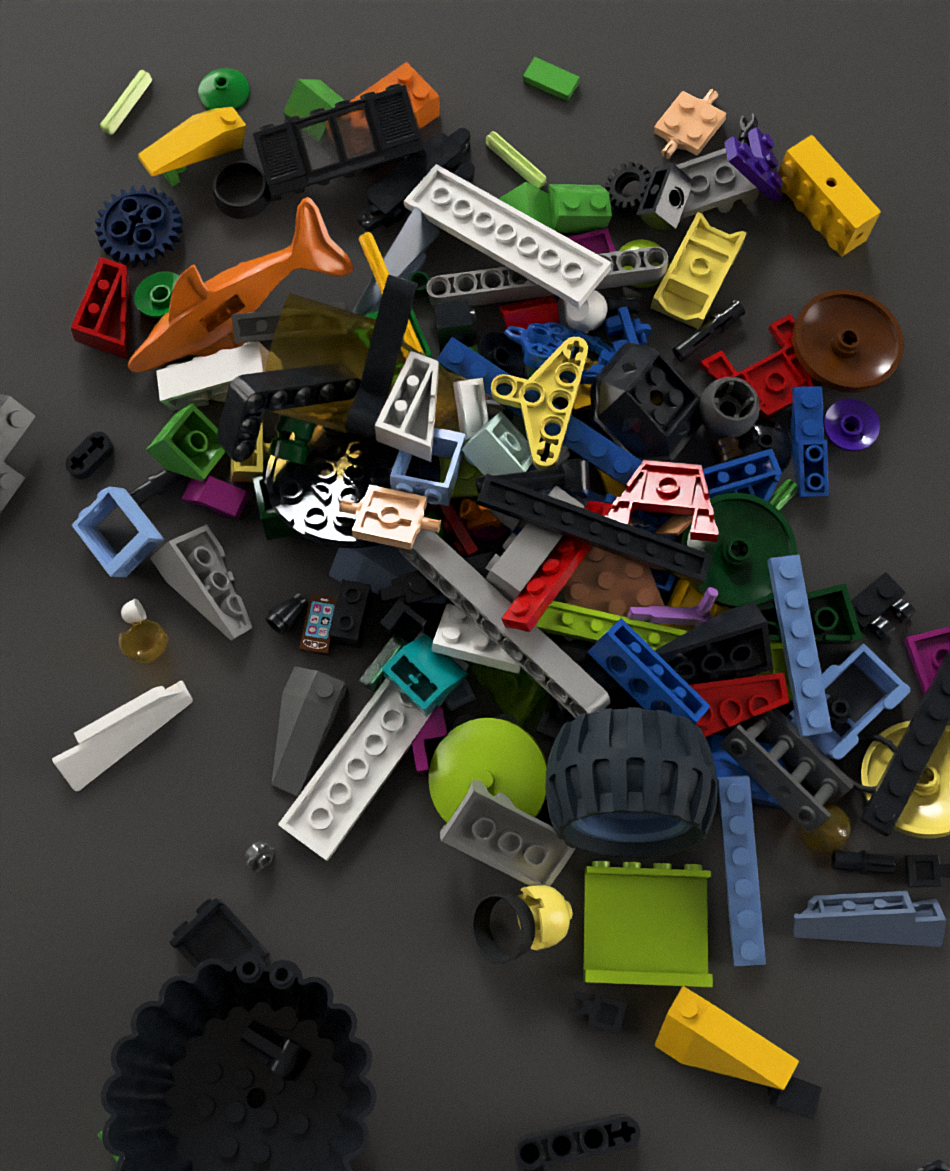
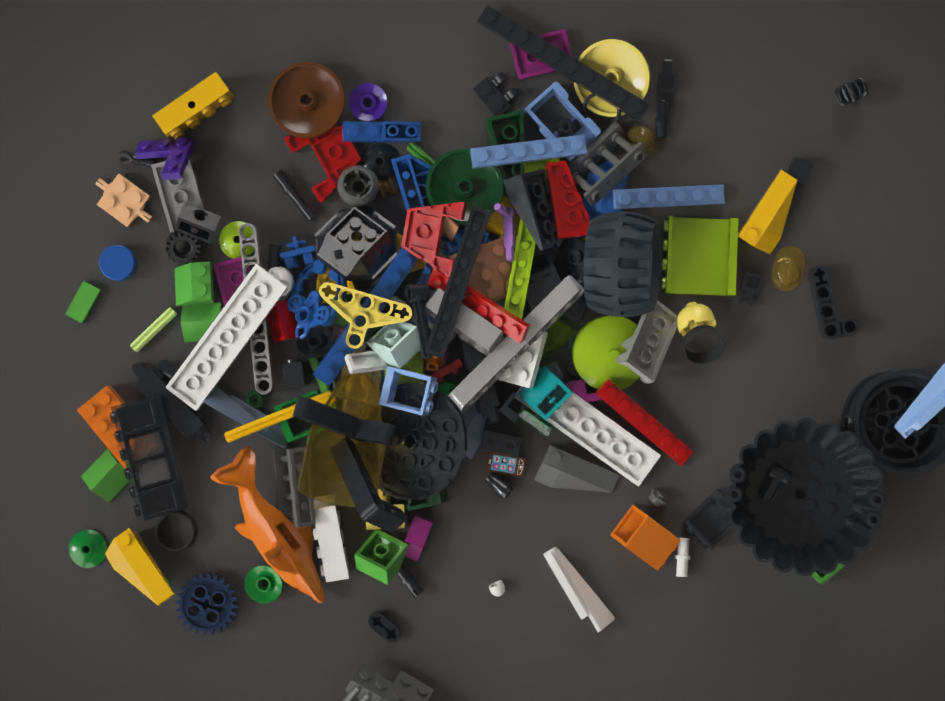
camera: 90 degrees left, 15 degrees up
red wedge [70,257,130,359] -> none
light blue window [72,486,164,577] -> none
yellowish green axle [100,70,152,135] -> none
clear yellow hair [119,620,167,664] -> none
light grey wedge [150,524,253,641] -> none
dark green wheel [268,414,316,464] -> none
light nougat plate [339,485,441,550] -> none
white wedge [375,351,439,462] -> none
blue brick [588,618,711,725] -> none
light yellow piece [651,212,747,329] -> none
sand blue wedge [793,891,946,947] -> none
none -> blue head [99,245,137,281]
none -> red plate [595,379,693,467]
none -> orange slope [610,505,681,571]
none -> white pin [675,538,691,577]
none -> clear yellow piece [771,246,805,291]

